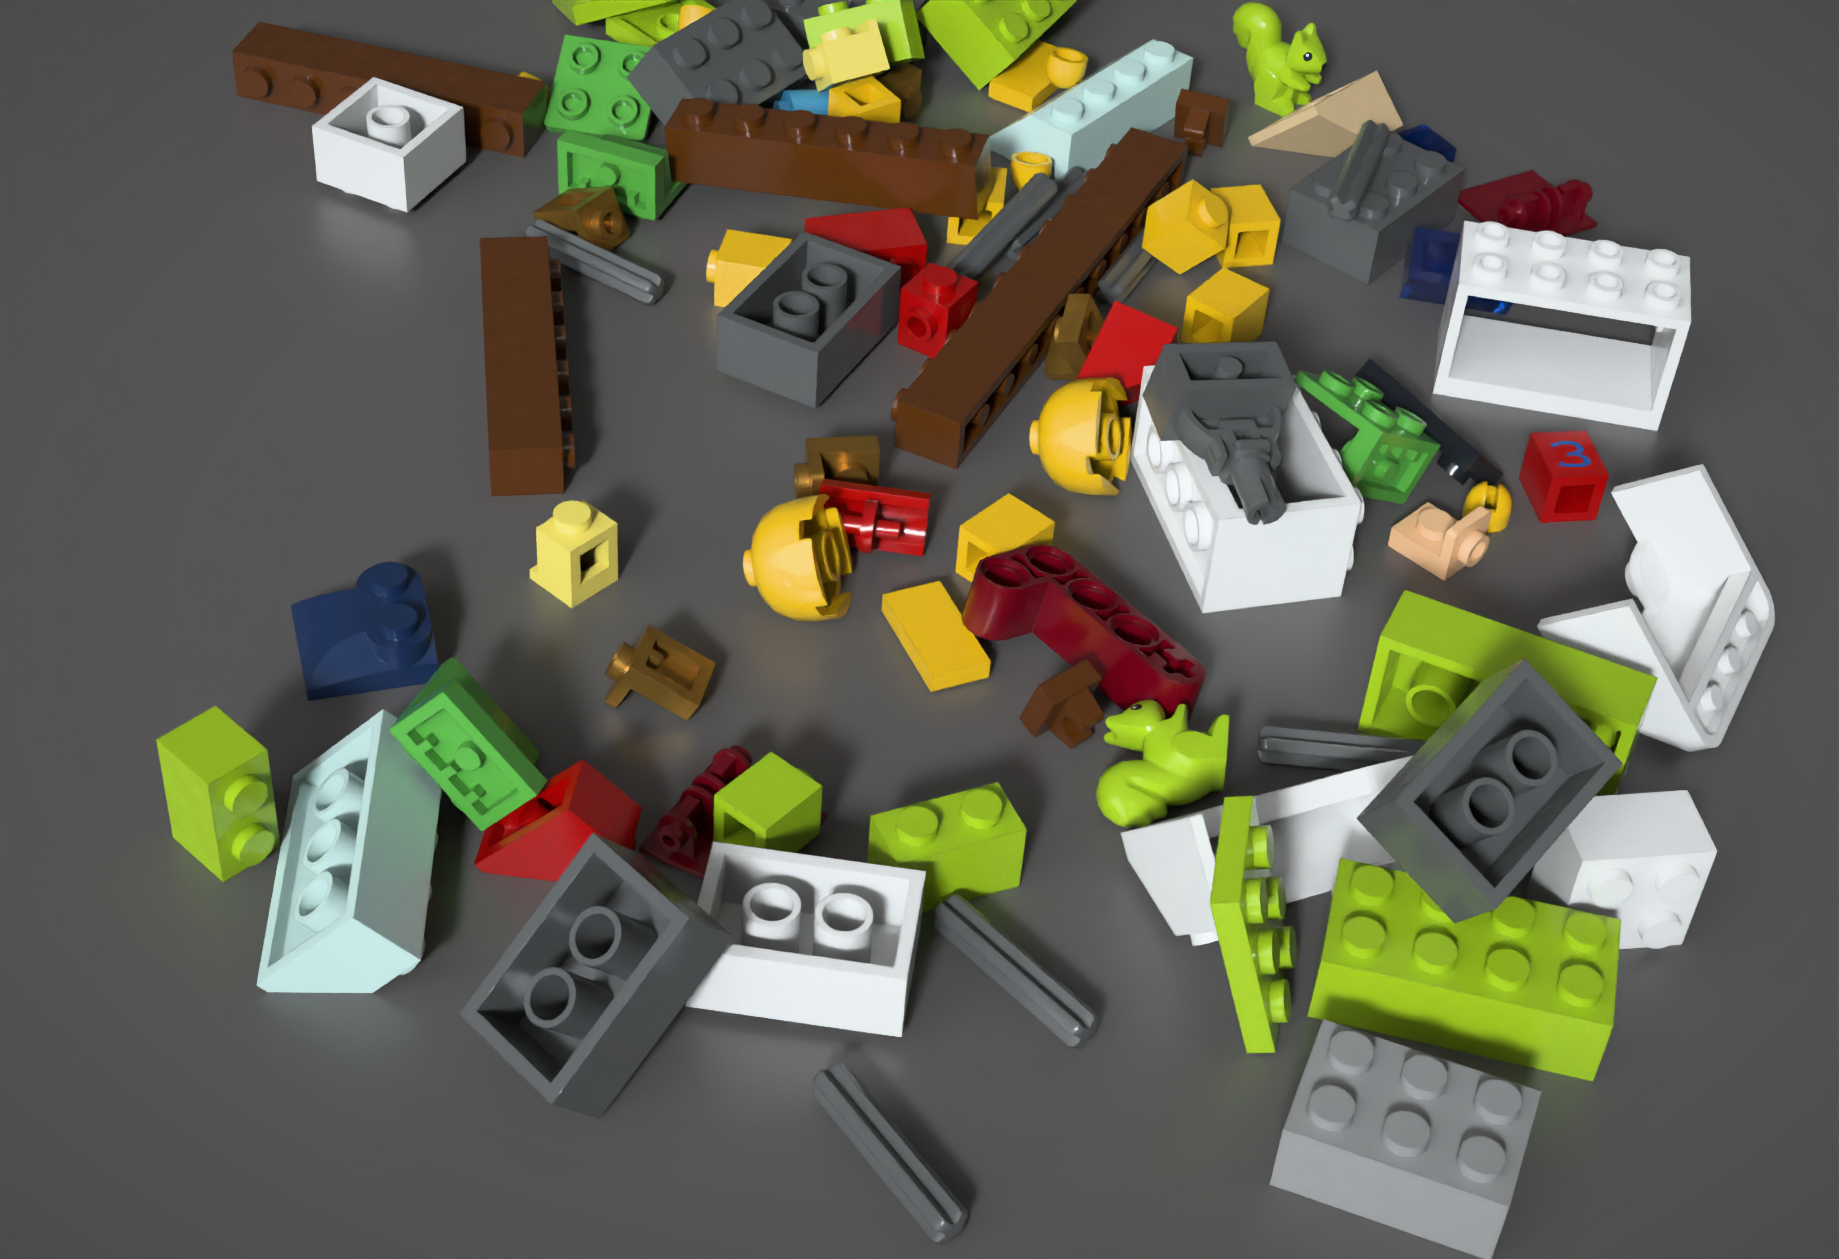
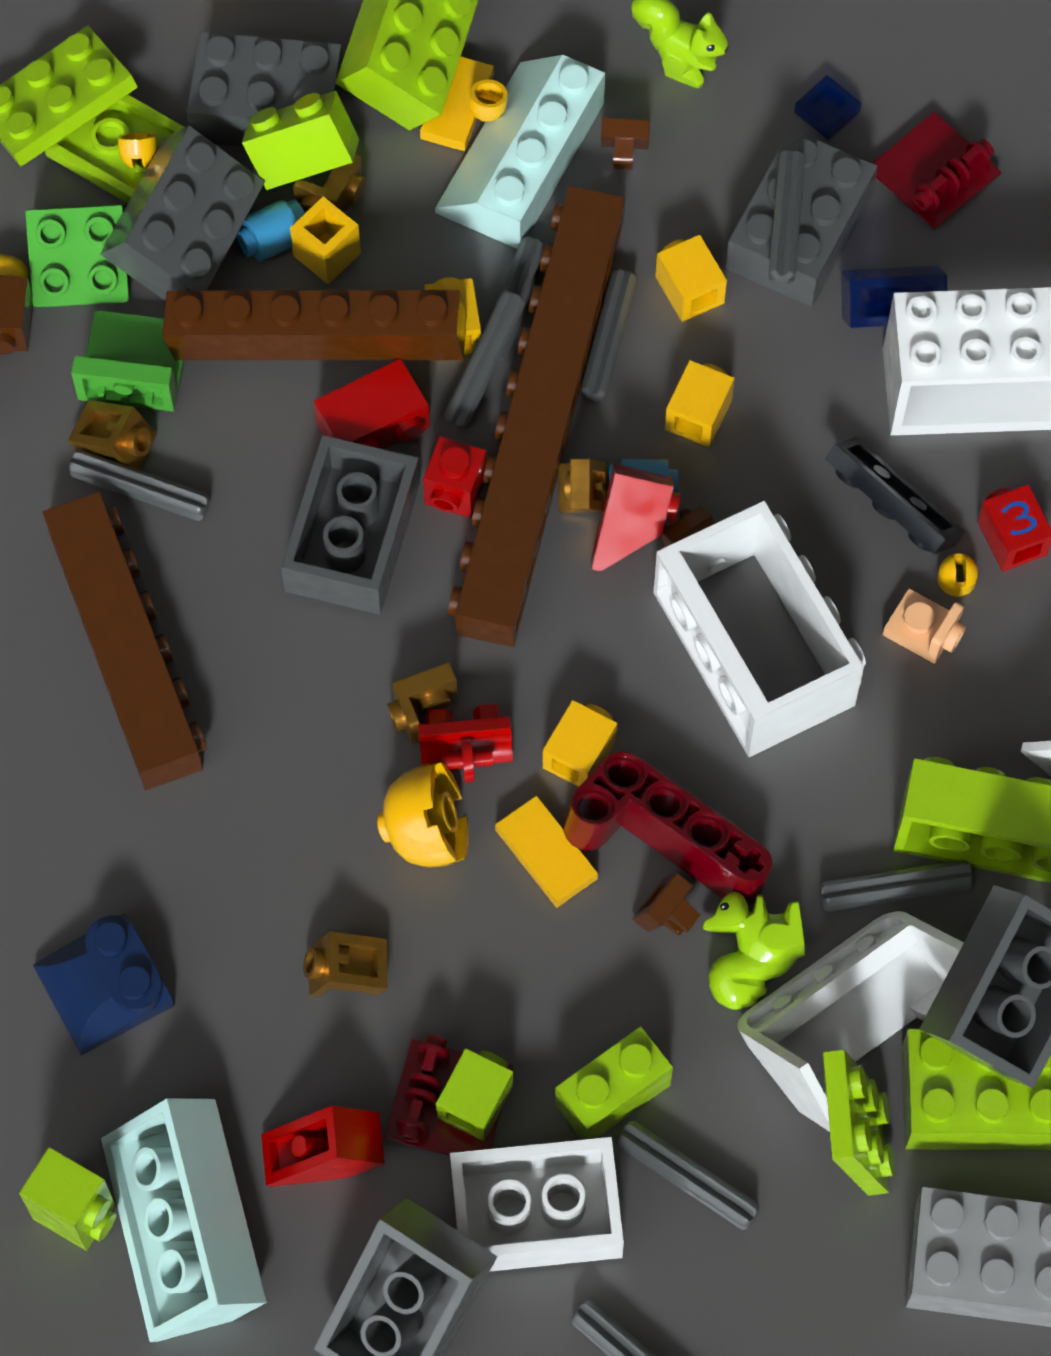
camera: 10 degrees left, 25 degrees up
bright green bracket [389,657,548,832] -> none
light yellow brick [529,500,618,608] -> none
yellow brick [706,229,792,307] -> none
light yellow brick [803,18,890,92] -> none
yellow hinge [1009,151,1052,190] -> none
yellow cylinder [1029,377,1132,496] -> none
yellow brick [1142,179,1231,275] -> none
dark grey brick [1143,341,1297,525] -> none
tan slope [1248,70,1403,158] -> none
bright green bracket [1294,369,1441,504] -> none

